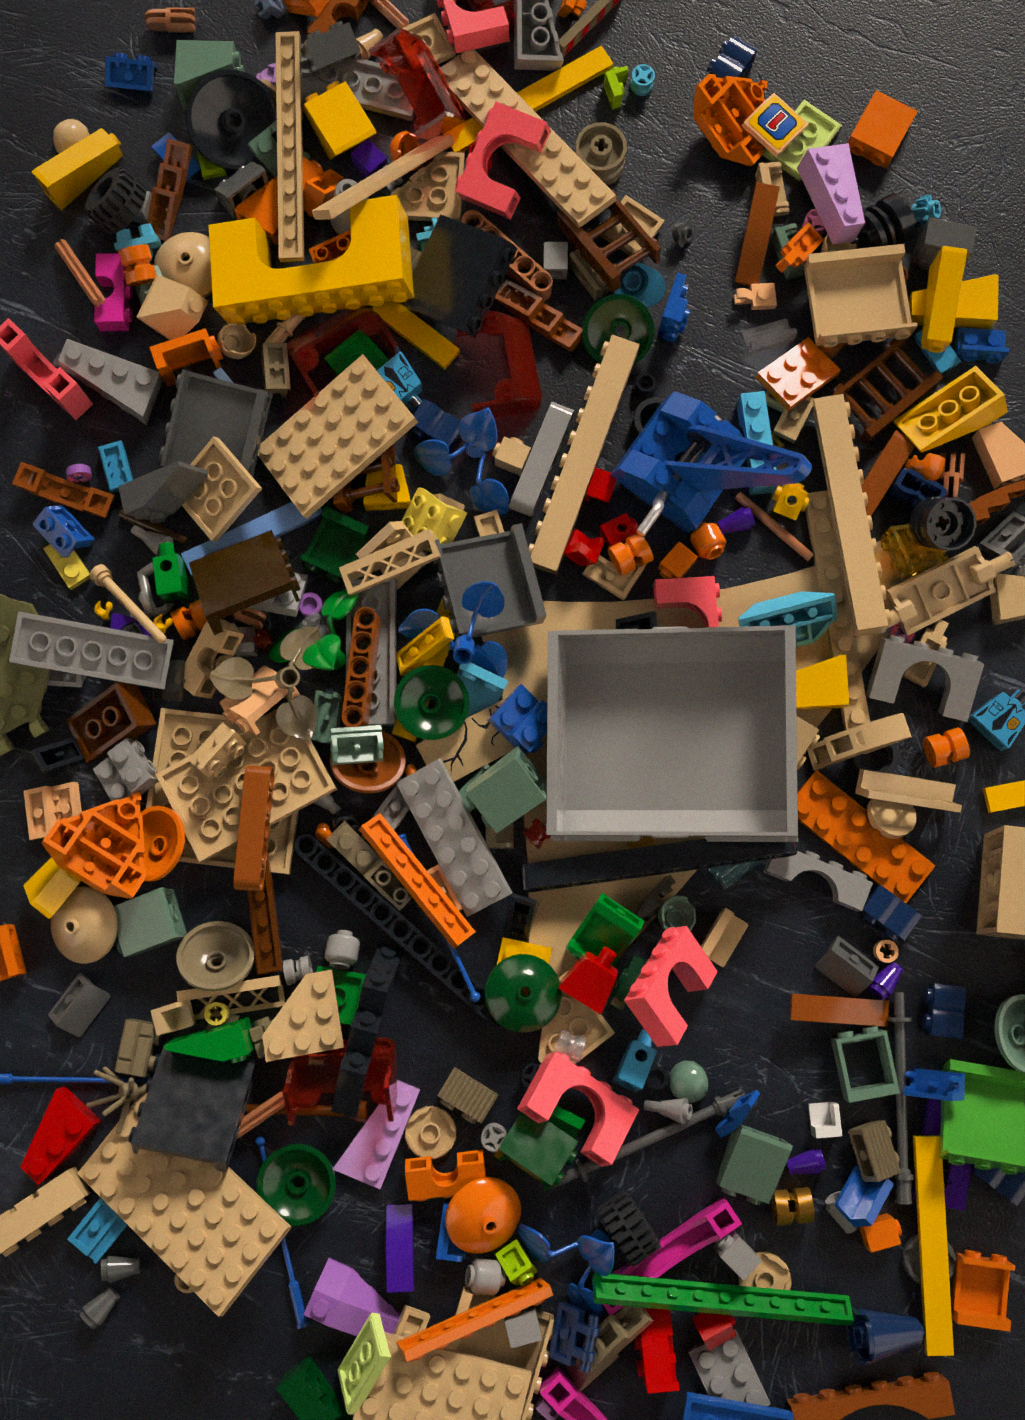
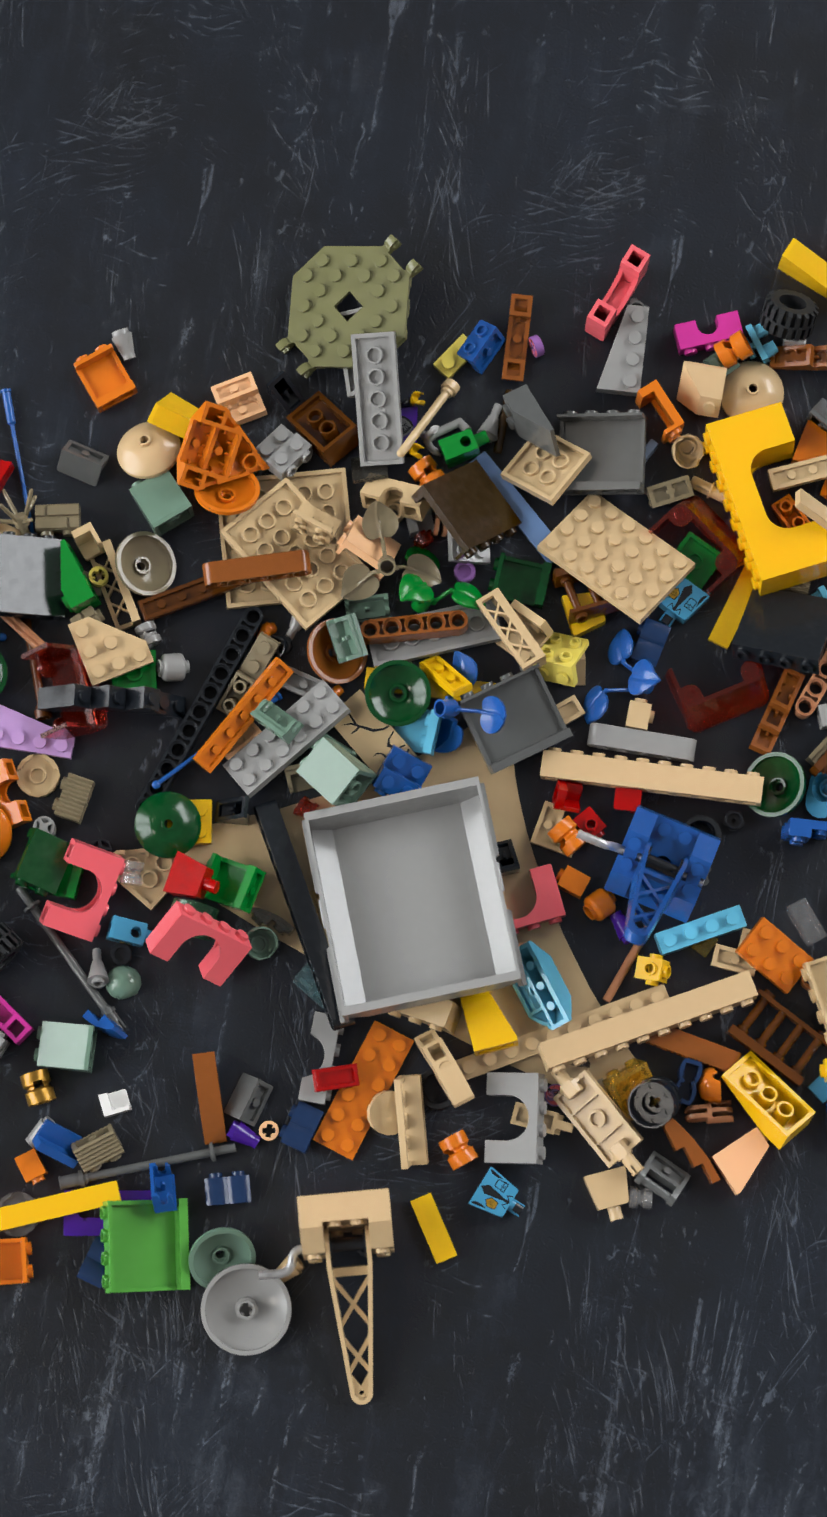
camera: 80 degrees right, 0 degrees up
nougat axle [55,239,105,307] -> none
dark azure plate [98,440,133,494] -> none
clear wheel [299,611,331,639] -> none
tan panel [700,908,748,967] -> none
dark purple cone [787,1147,827,1175] -> none
sand green window [831,1026,900,1103] -> none
none -> sand green hinge [250,699,304,744]
none -> red tile [312,1063,360,1092]

